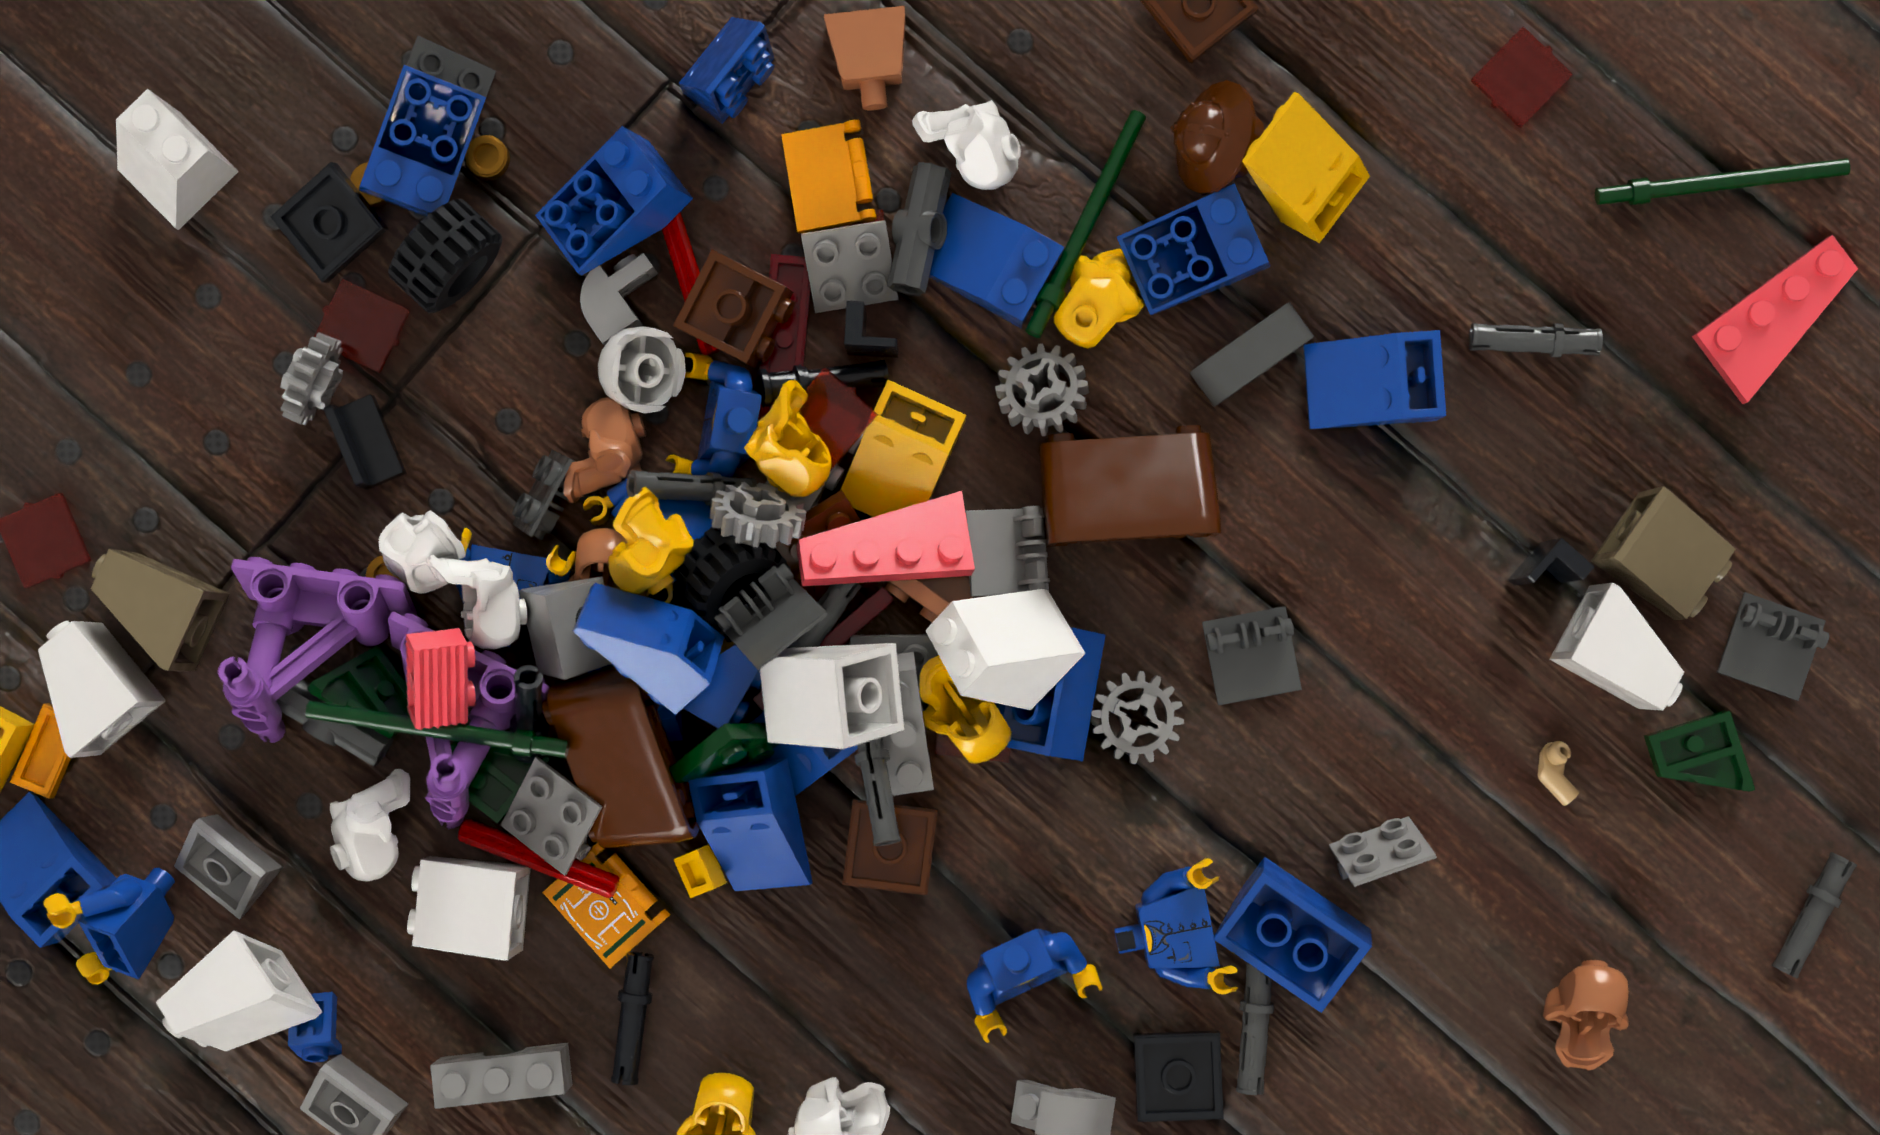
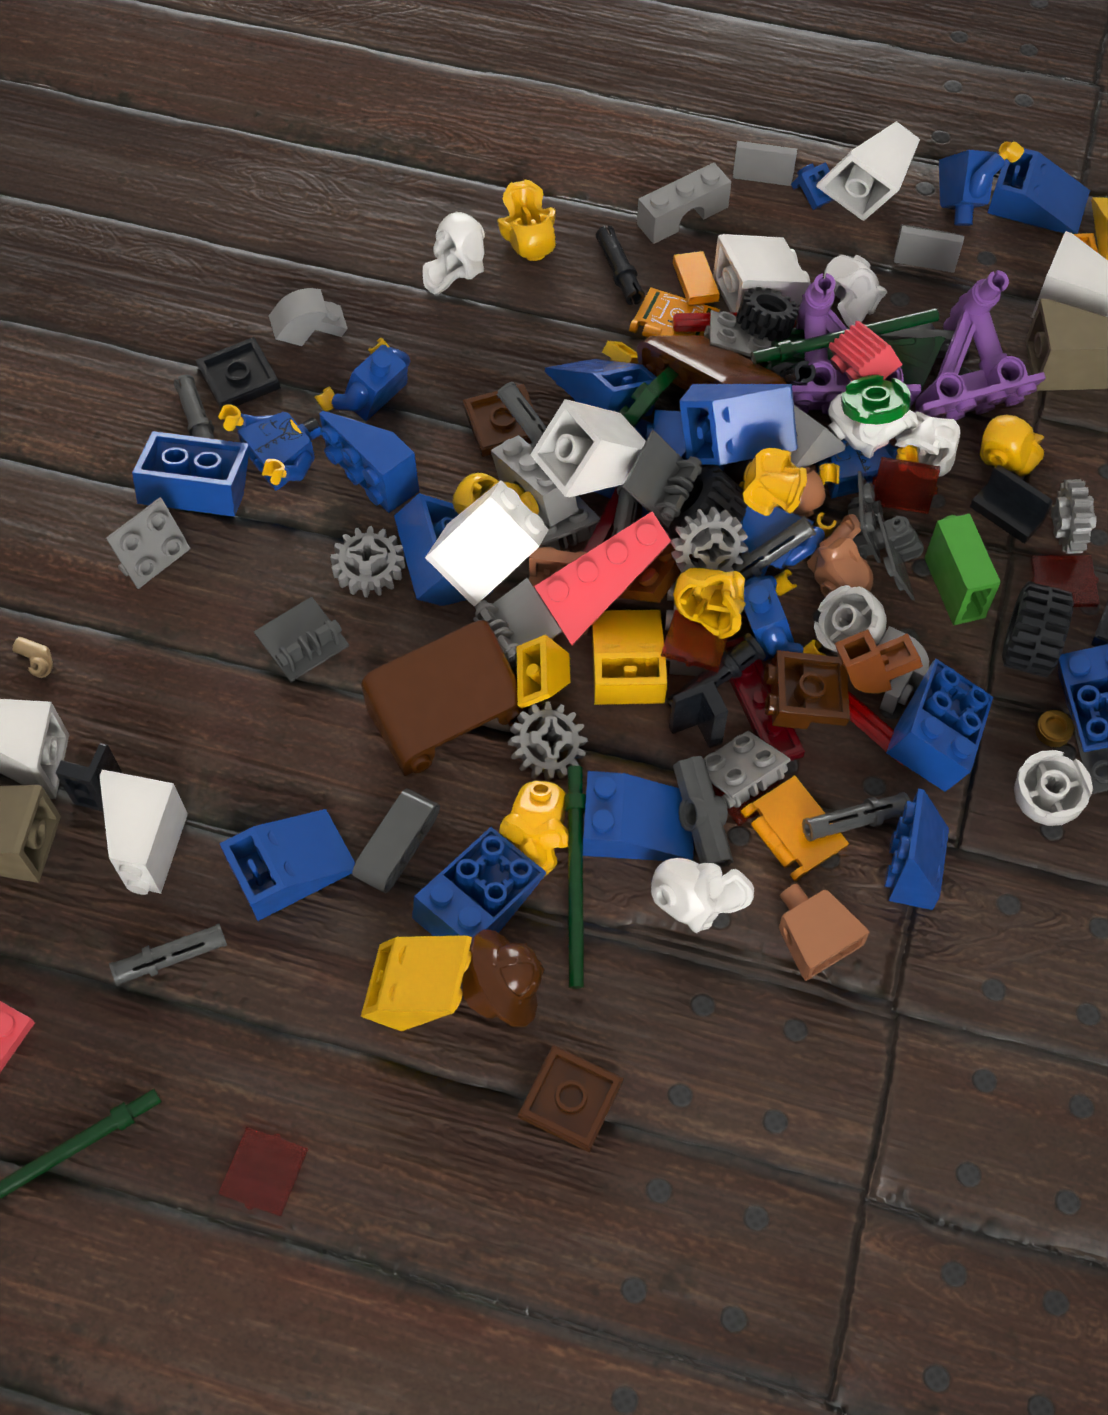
camera: 150 degrees right, 25 degrees down
none -> white slope [100,770,188,895]
none -> blue slope [319,411,419,513]
none -> yellow slope [516,634,571,709]
none -> light orange tile [673,251,720,306]
none -> black tyre [736,287,799,341]
none -> dark grey pin [802,792,910,842]
none -> dark orange brick [834,629,923,693]
none -> green tile [841,375,911,425]
none -> clear red piece [872,457,940,514]
none -> dark grey hinge [875,513,924,601]
none -> bright green brick [924,514,1001,626]
none -> yellow head [980,414,1045,477]
none -> white cylinder [1014,750,1093,826]

